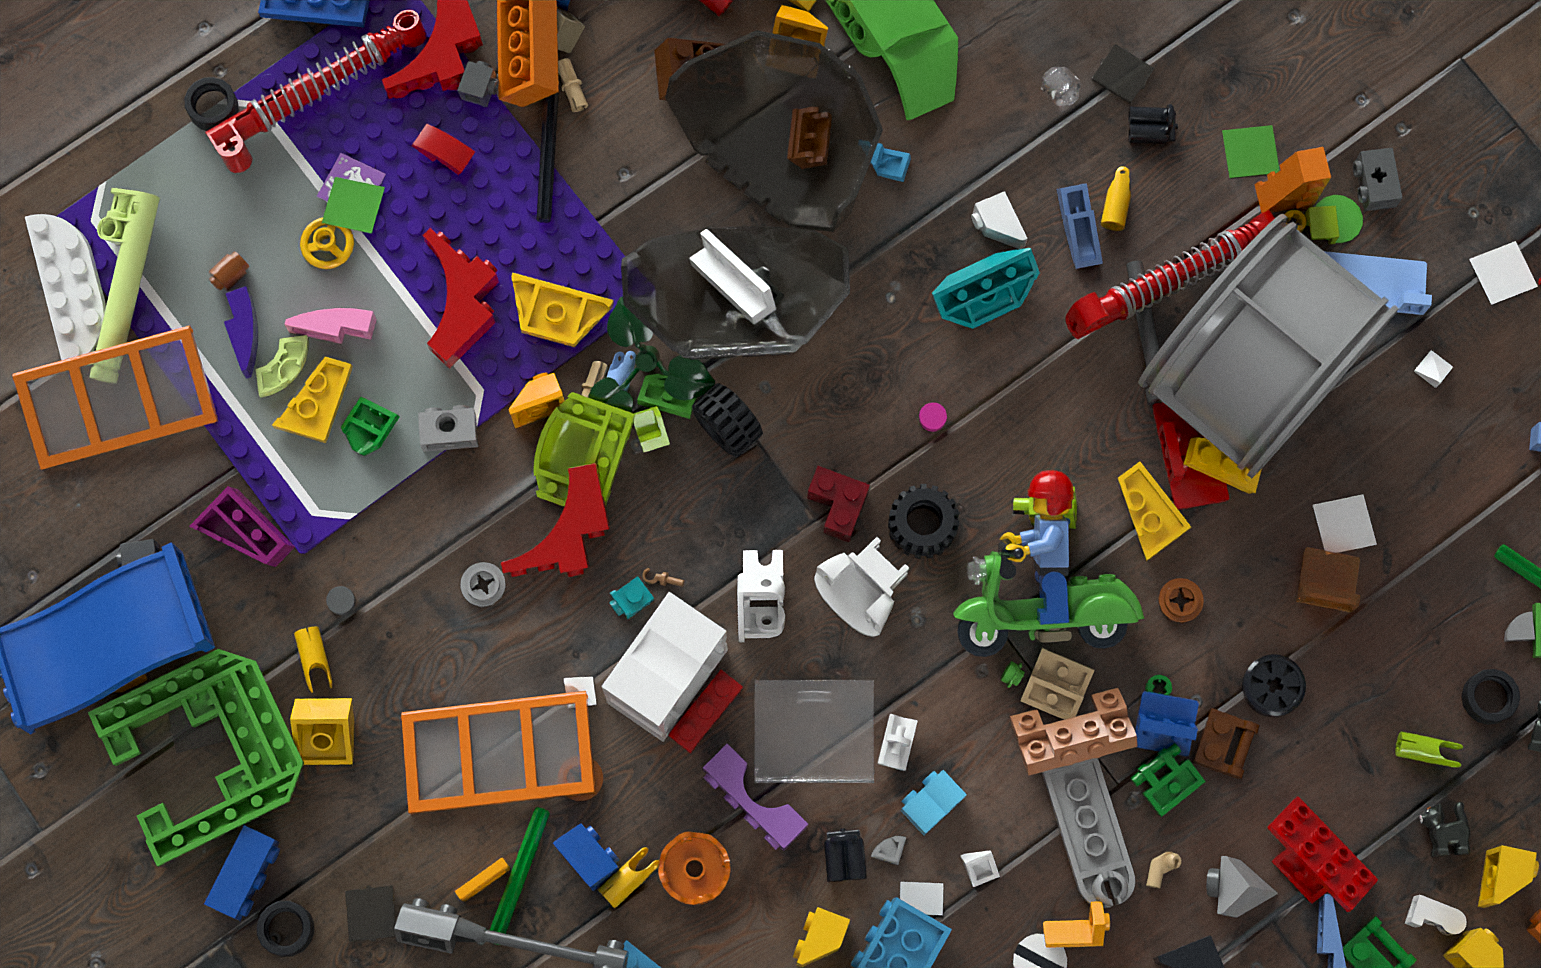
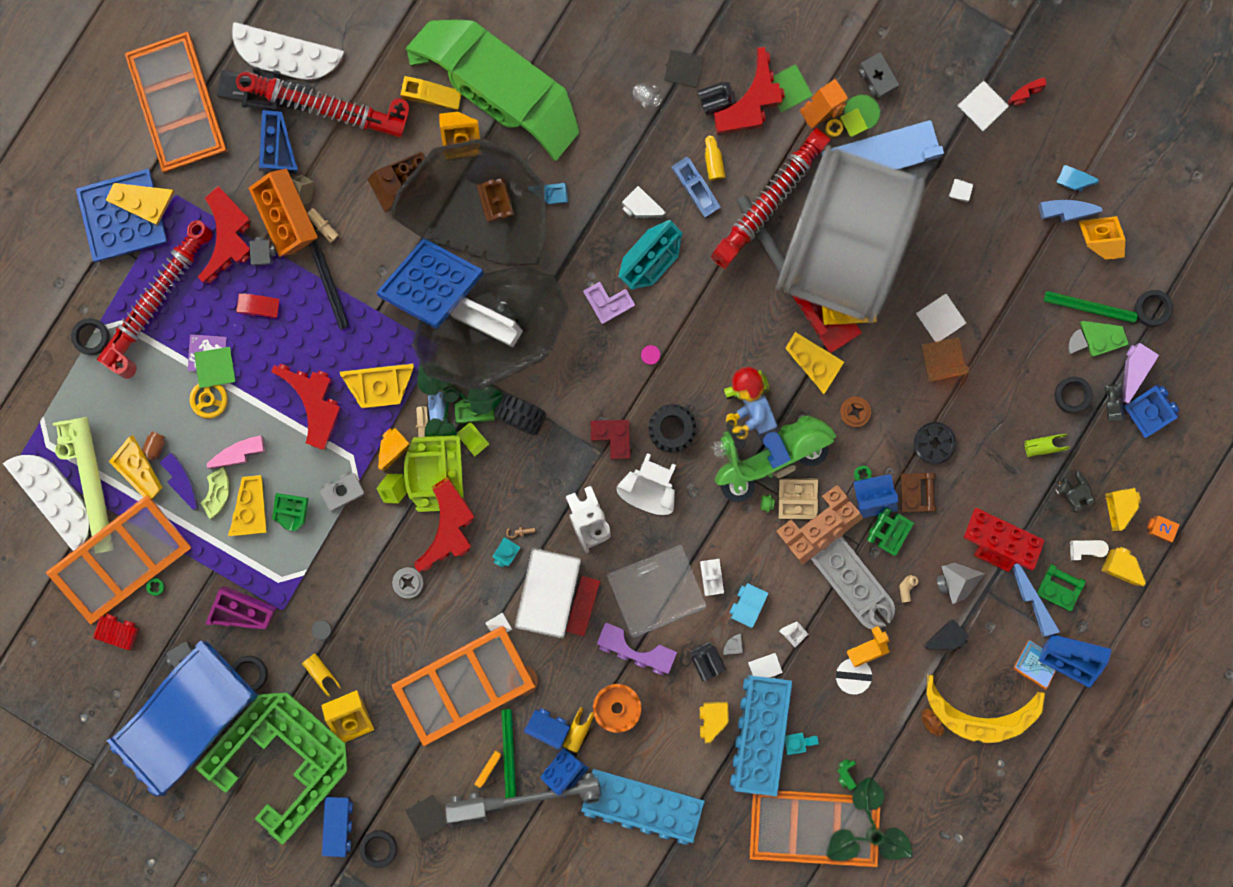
camera: 20 degrees left, 10 degrees up
none -> red brick [93,614,140,651]
none -> yellow wing [109,435,163,500]
none -> green bush [146,578,165,596]
none -> black tyre [231,656,268,691]
none -> blue plate [376,238,484,329]
none -> lime panel [376,474,407,503]
none -> blue bracket [540,748,588,798]
none -> lavender plate [583,282,635,325]
none -> red arch [714,47,785,135]

